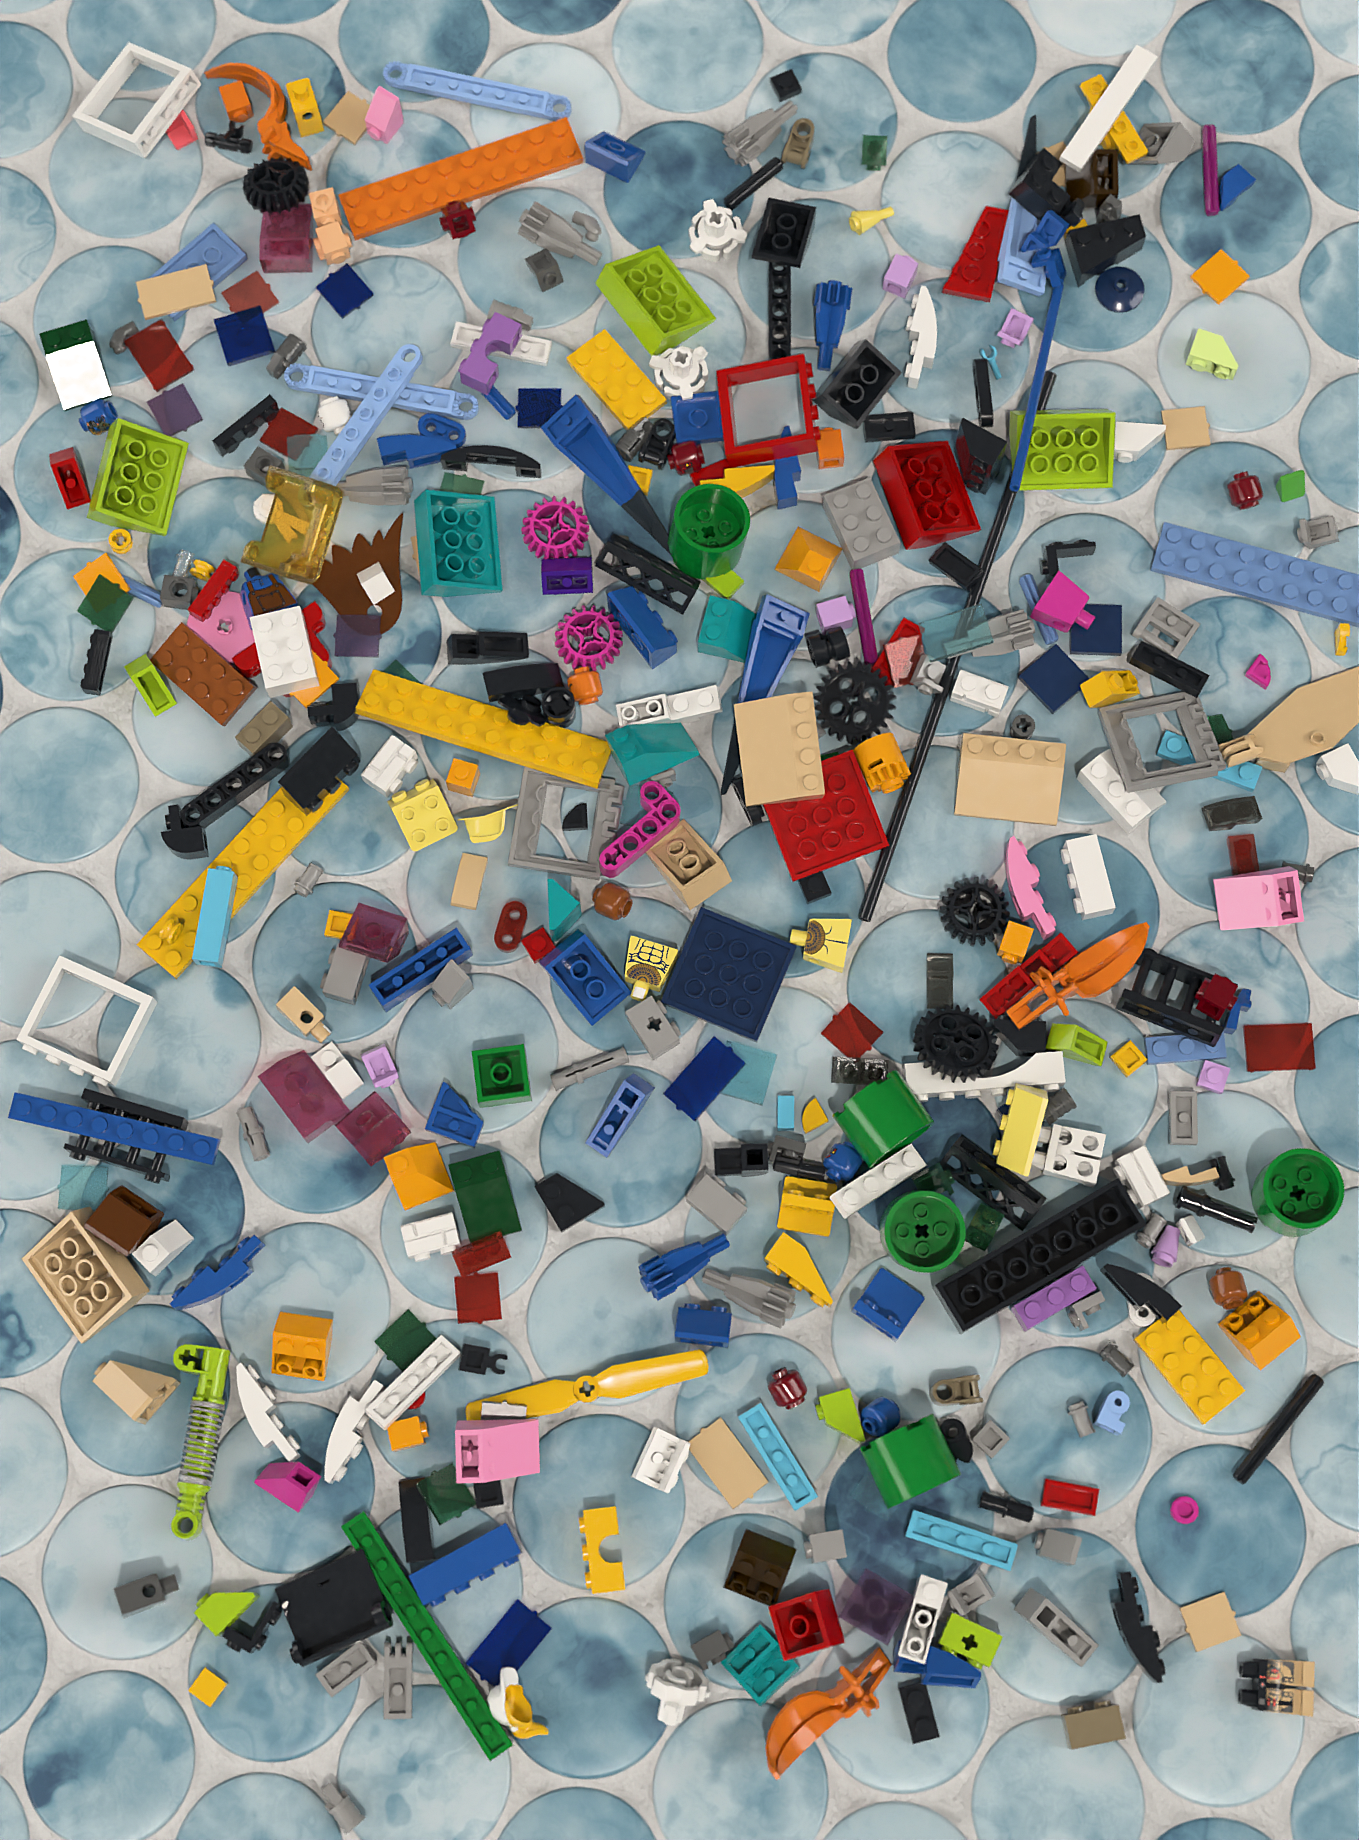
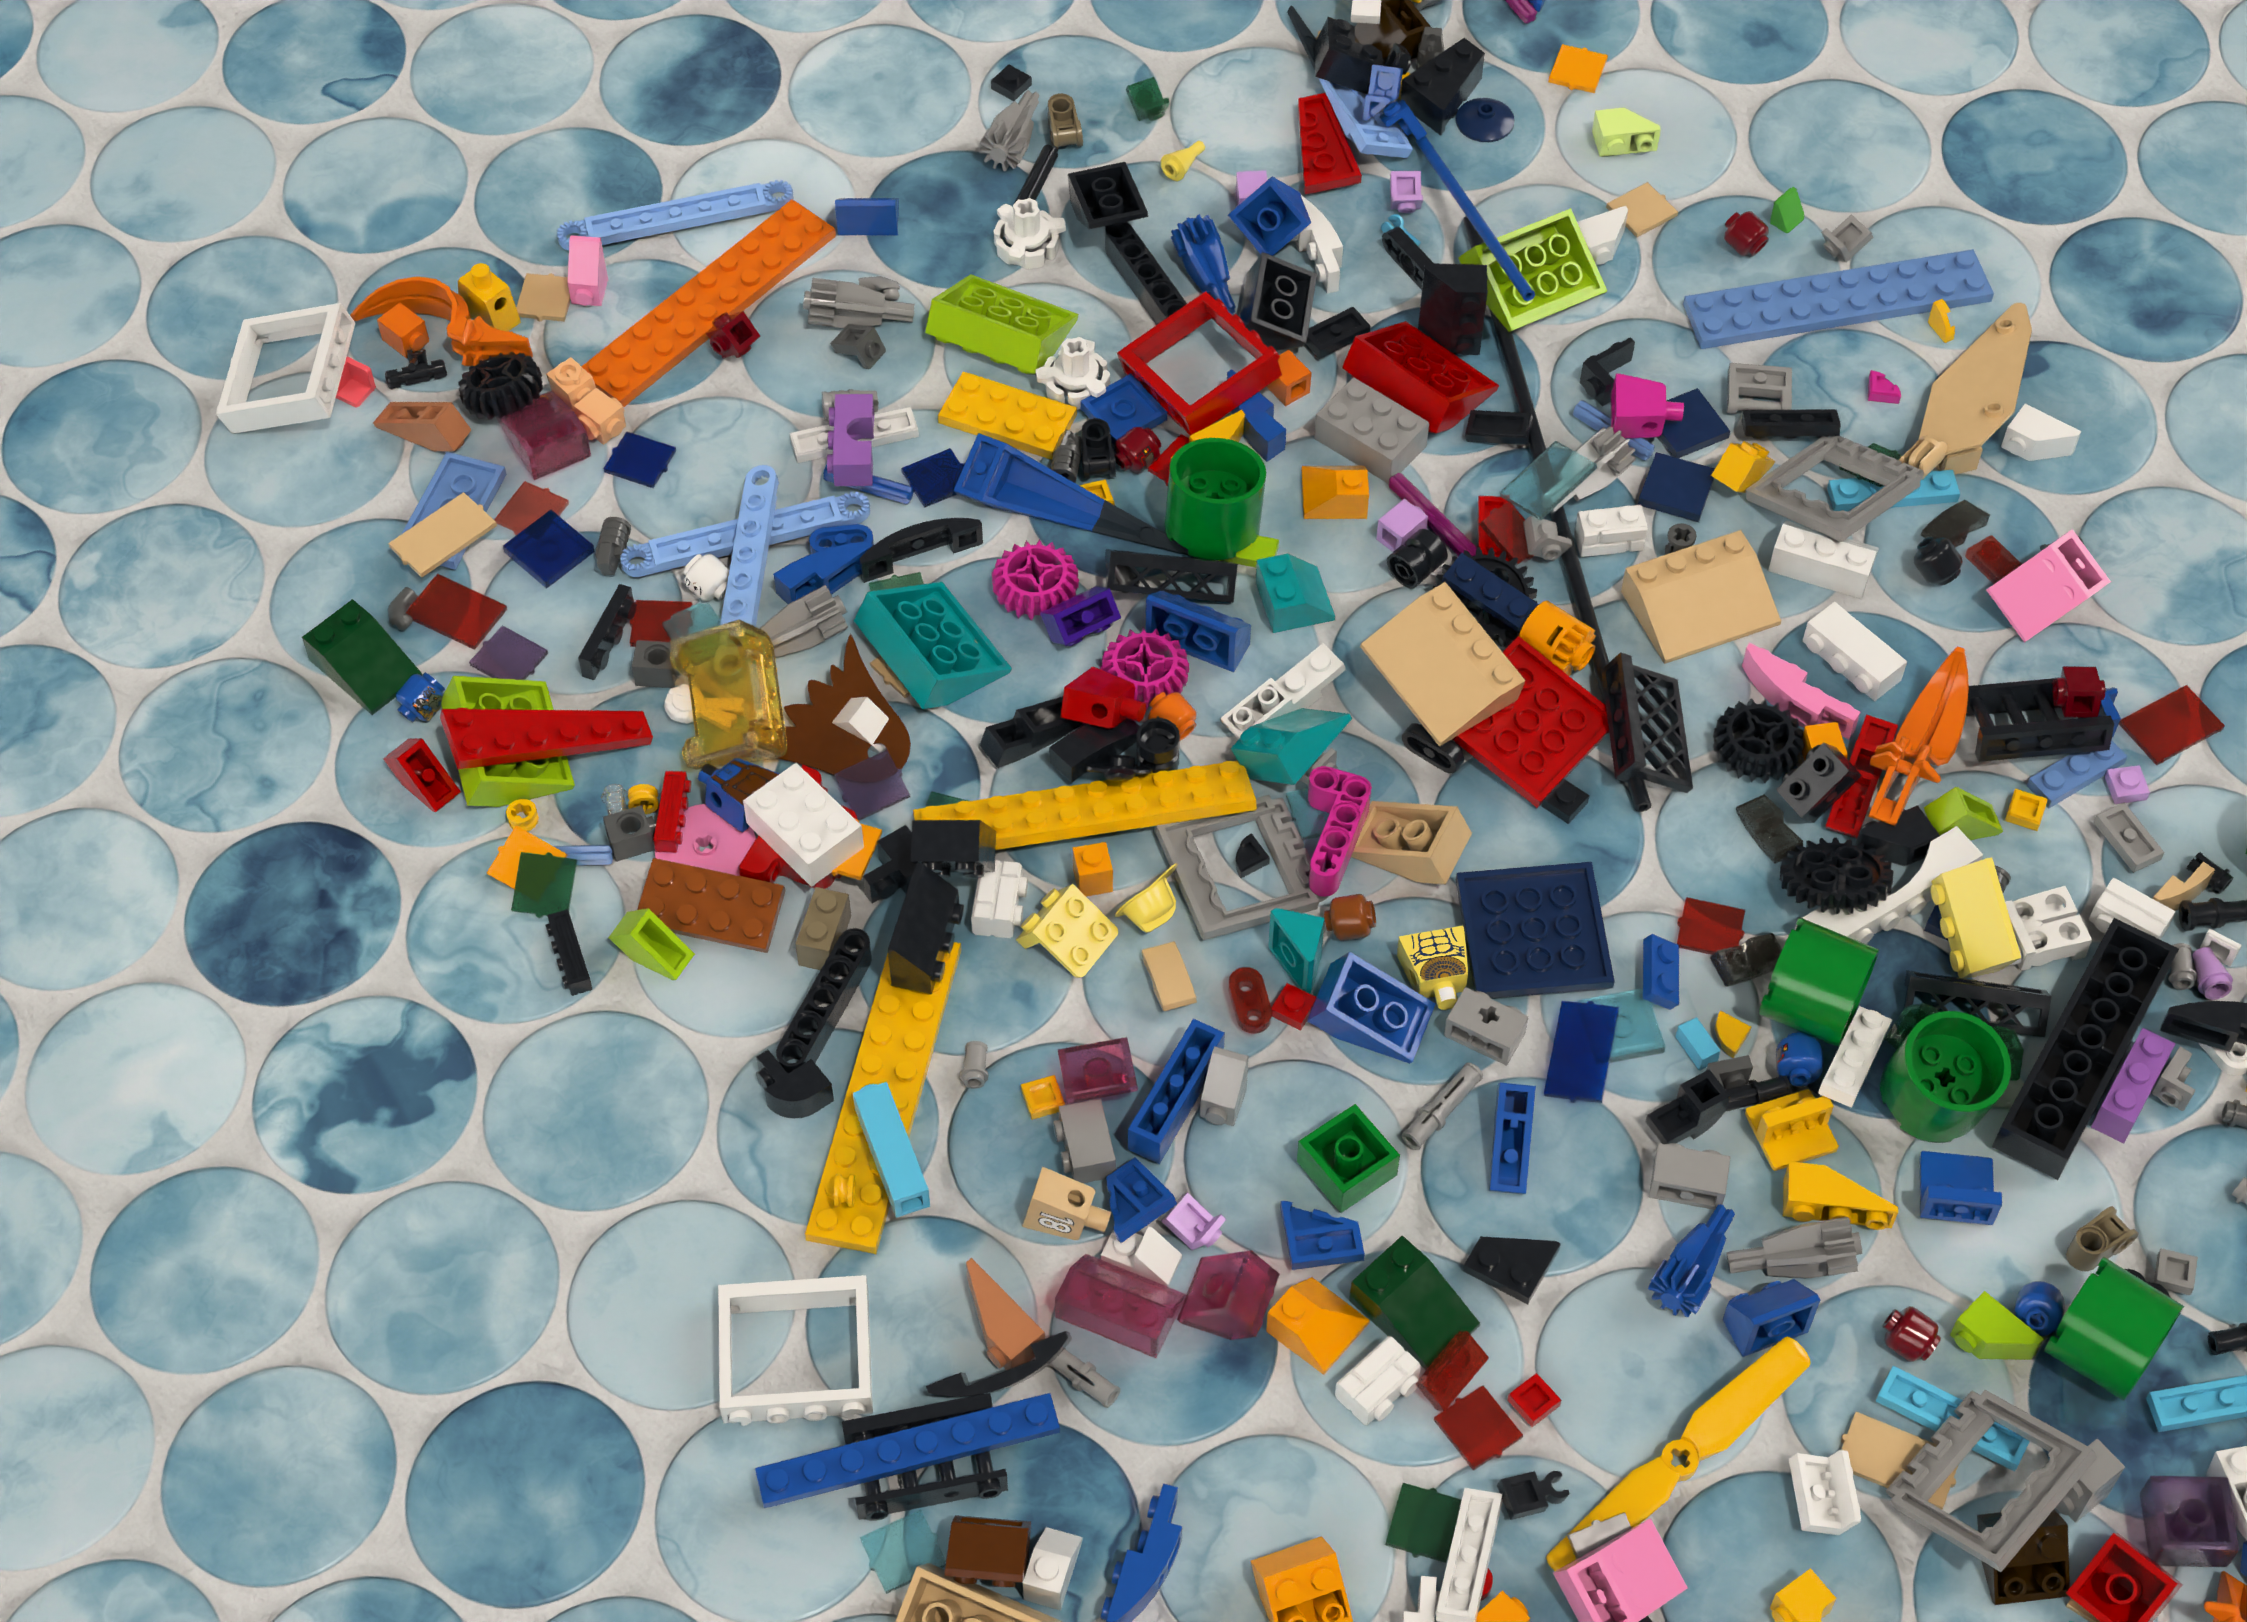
camera: 30 degrees left, 20 degrees down
blue plate [721,594,810,795] -> none
light yellow torso [790,919,852,973] -> none
none -> nougat slope [373,402,471,452]
none -> red wing [440,708,653,770]
none -> black brick [911,820,996,878]
none -> black slope [926,1331,1072,1397]
none -> nougat slope [966,1258,1045,1370]
none -> red torso [1061,667,1146,729]
none -> blue wing [1106,1157,1177,1243]
none -> blue slope [1228,176,1311,256]
none -> dark blue plate [1442,553,1539,633]
none -> red plate [1507,1373,1562,1427]
none -> black fence [1601,652,1693,793]
none -> blue plate [1643,934,1679,1010]
none -> black brick [1776,742,1862,822]
none -> light grey hinge [1886,1390,2097,1572]
none -> black head [1914,537,1963,585]

